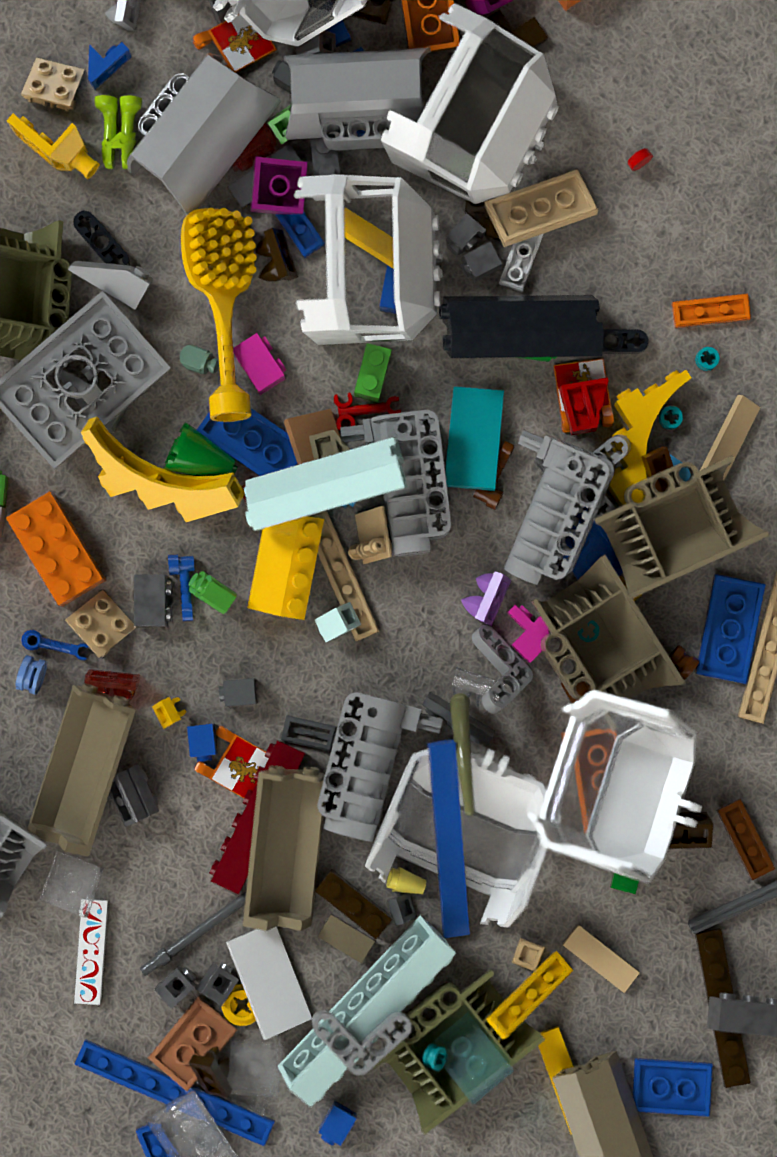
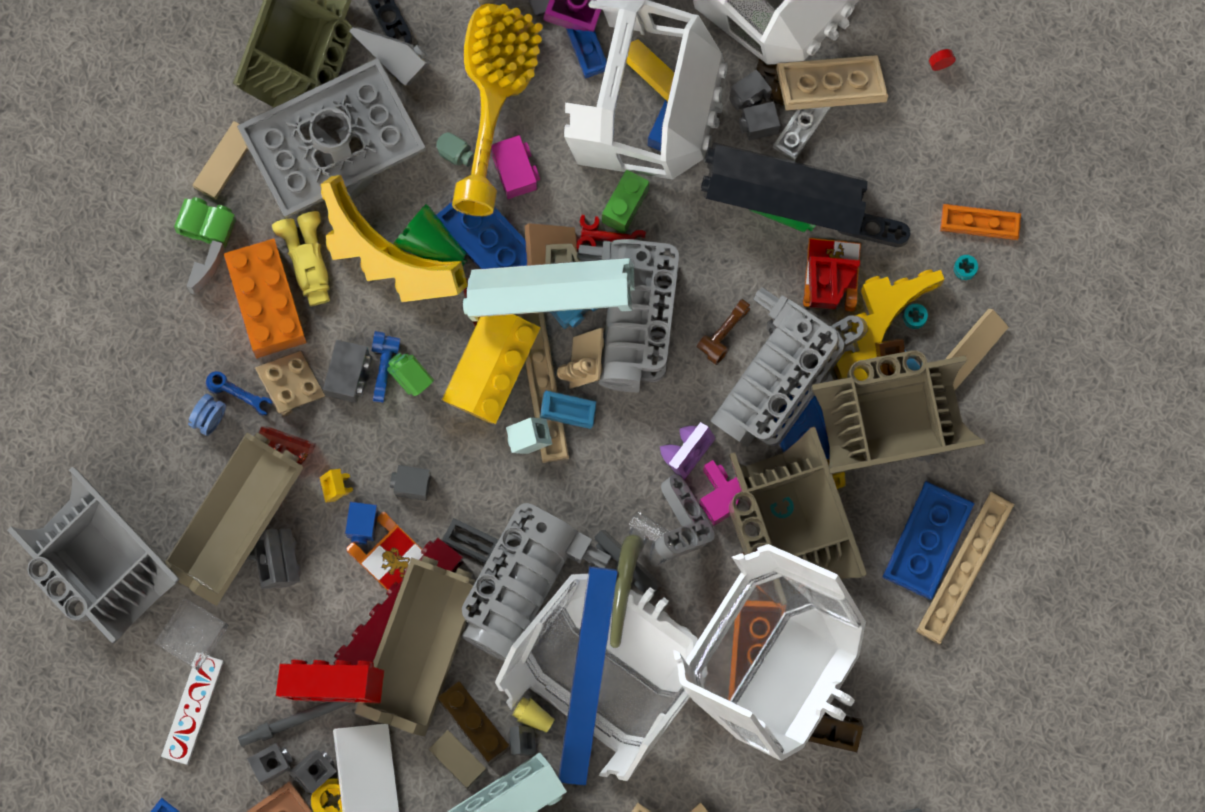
camera: 15 degrees right, 10 degrees down
dark brown tile [255,228,298,282] -> none
teal tile [445,386,504,491] -> none
green plate [610,872,639,895] -> none
reddish brown wheel [669,645,700,680] -> none
reddish brown plate [716,799,775,880] -> none
none -> light yellow piece [272,211,330,307]
none -> red brick [276,659,384,703]
none -> dark azure tile [540,391,596,429]

